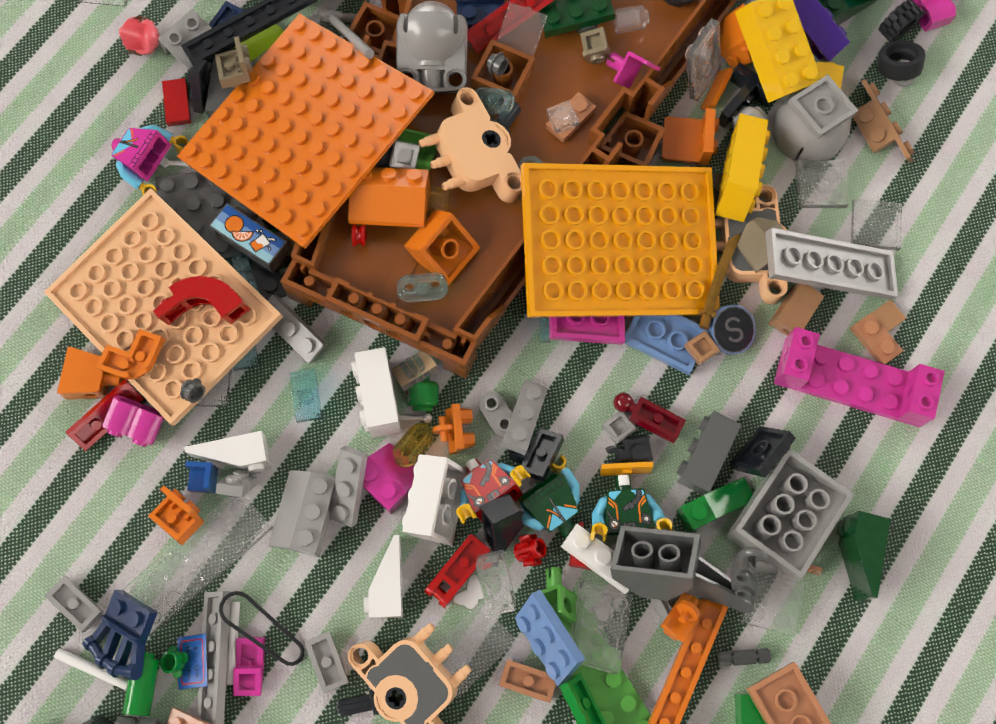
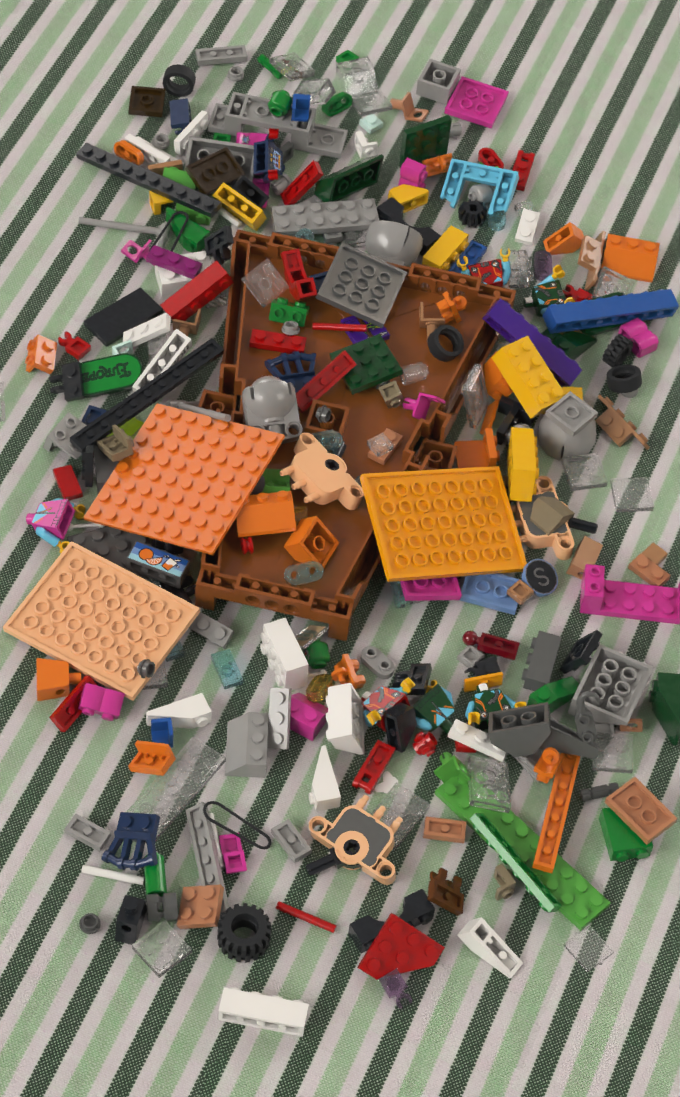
camera: 15 degrees left, 20 degrees down
orange plate [96,329,165,379] -> none
coral hair [119,15,160,56] -> none
red arch [153,276,251,325] -> none
green plate [160,646,188,678] -> none
blue sticker [177,634,208,690] -> none
light grey plate [216,470,257,497] -> none
light grey tile [389,140,420,169] -> none
clear brick [476,550,516,616] -> none
clear piece [497,2,547,57] -> none
light grey plate [501,379,548,455] -> none
medium blue plate [515,590,585,687] -> none
pearl gold sword [698,233,741,330] -> none
light grey plate [765,228,898,300] -> none

